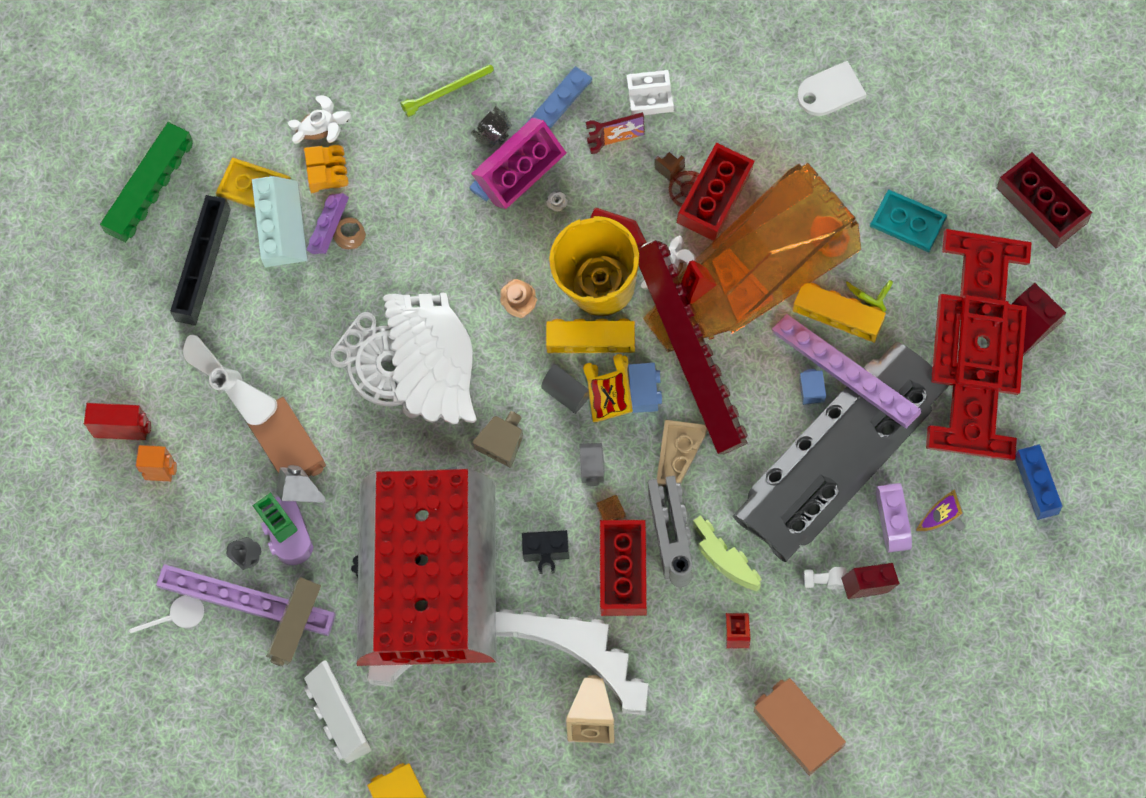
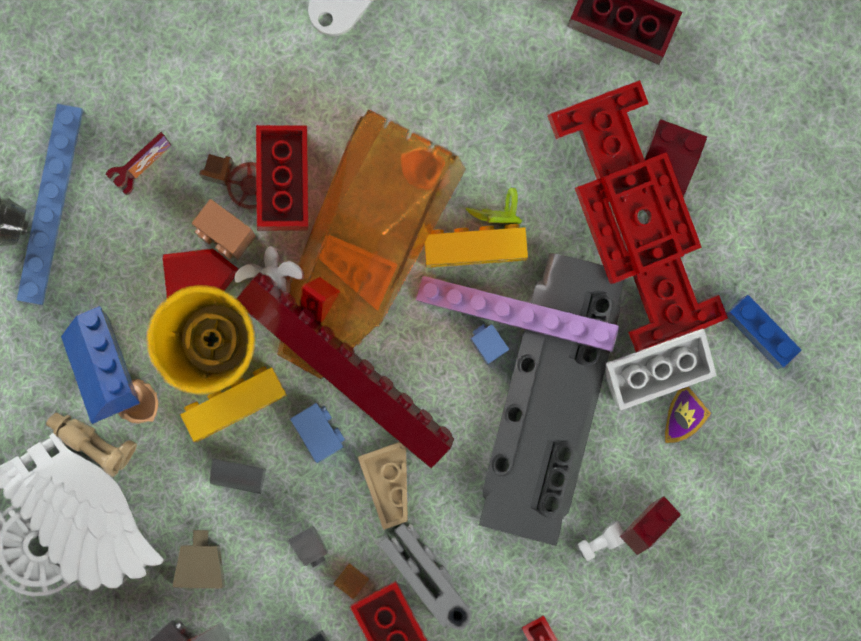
camera: 40 degrees left, 15 degrees up
dark pink brick [471,118,567,209] -> none
white plate [546,192,568,211] -> none
yellow flag [583,354,633,422] -> none
white slope [627,70,674,115] -> none
yellowish green slope [693,515,761,591] -> none
teal tile [870,189,948,253] -> none
lavender brick [876,483,912,553] -> none
none -> tan piece [46,412,137,477]
none -> blue slope [61,306,140,424]
none -> nougat brick [192,199,256,260]
none -> white slope [606,329,717,410]

